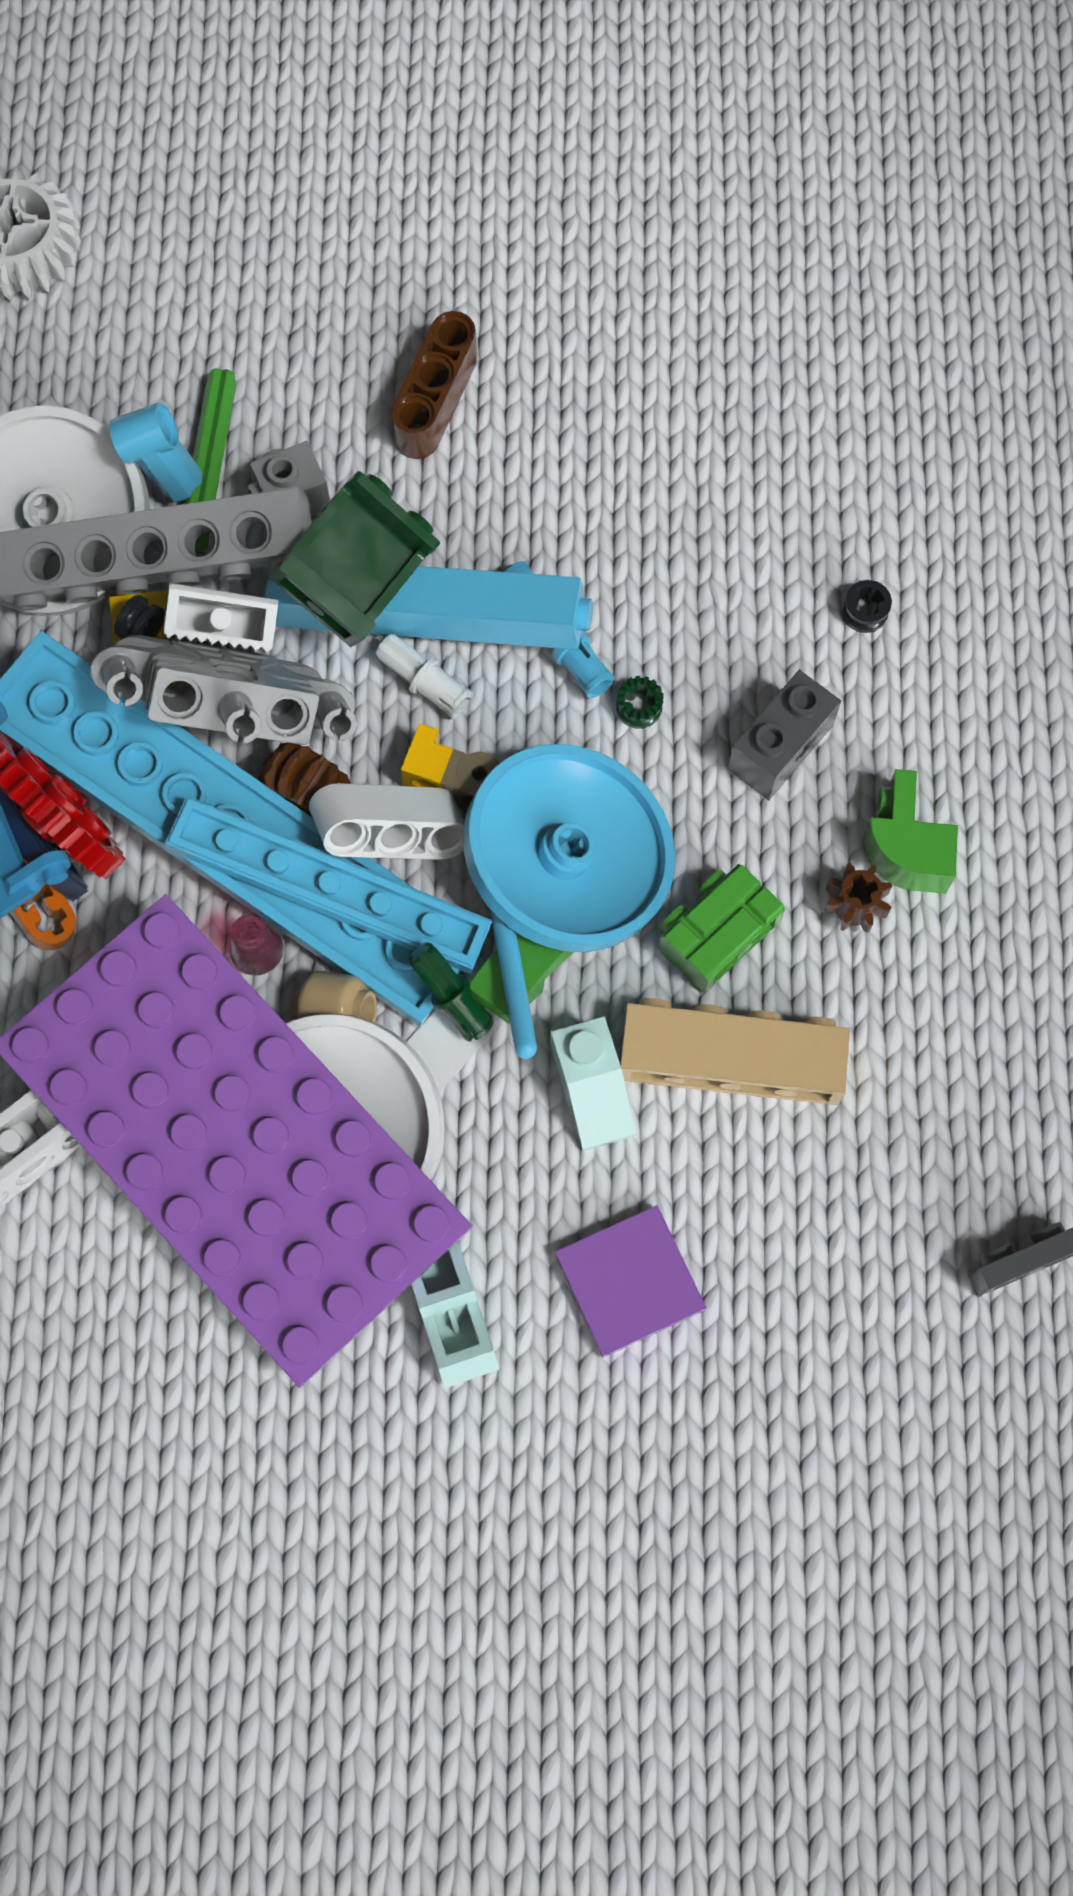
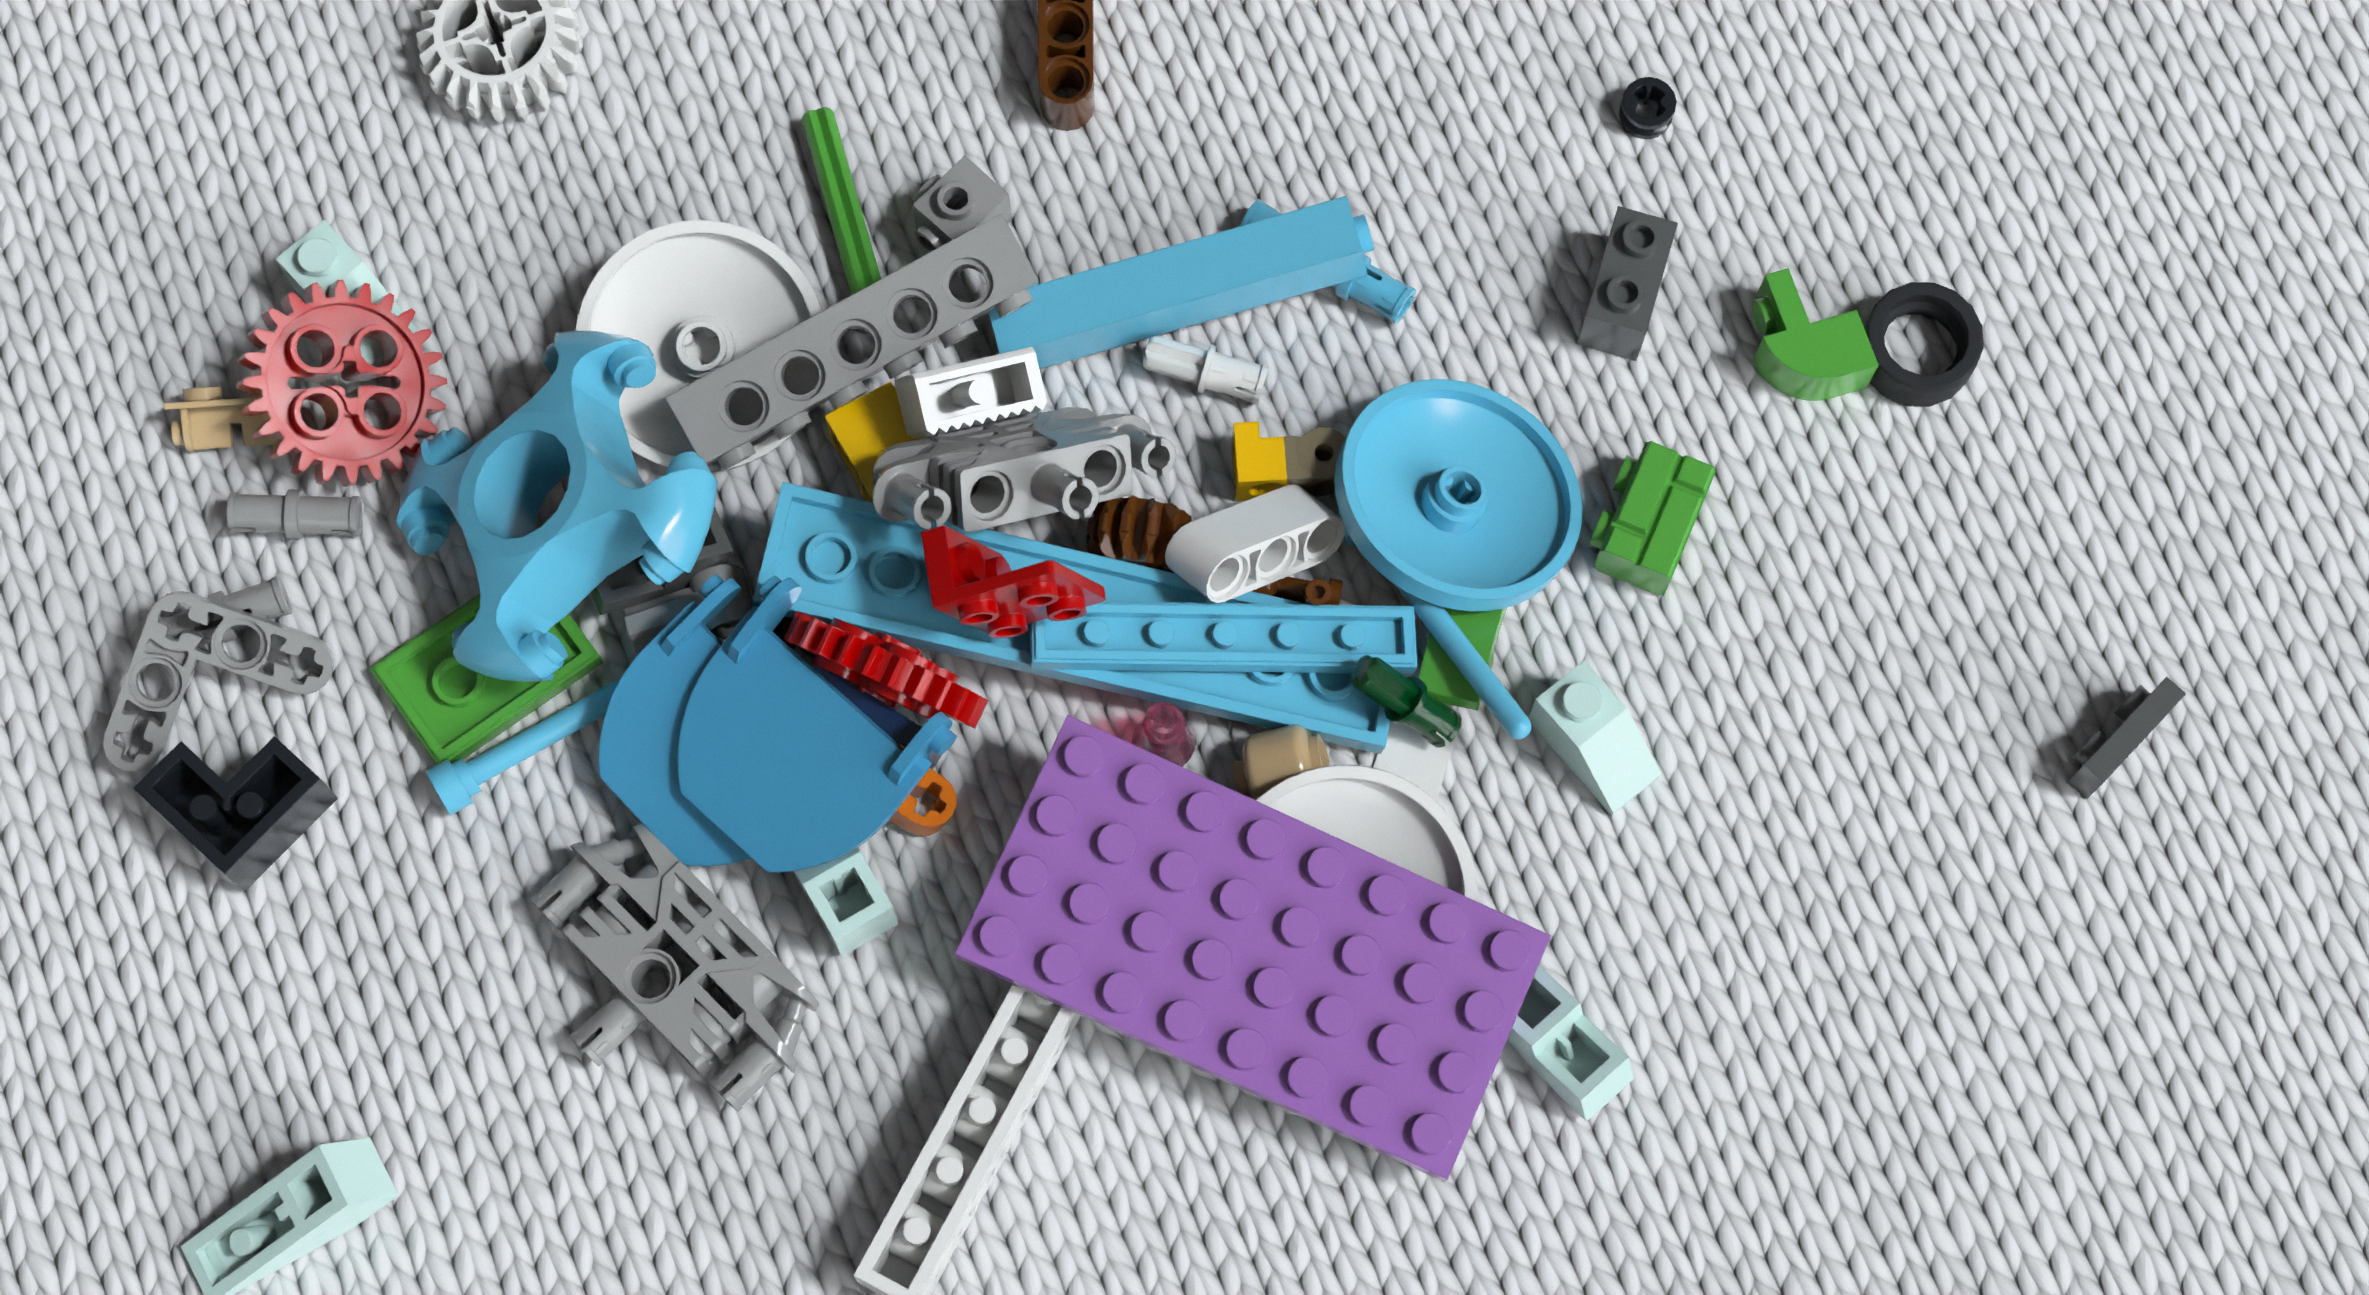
camera: 25 degrees left, 0 degrees up
medium azure piece [109,402,202,502] -> none
black bush [114,594,165,639] -> none
dark green panel [268,471,440,648] -> none
medium lavender tile [555,1205,707,1358] -> none
dark green bush [616,676,664,729] -> none
tan brick [620,998,850,1106] -> none
reddish brown gear [824,863,892,933] -> none
none -> red bracket [921,525,1106,638]
none -> reddish brown piece [1253,577,1343,605]
none -> black tyre [1864,282,1984,407]

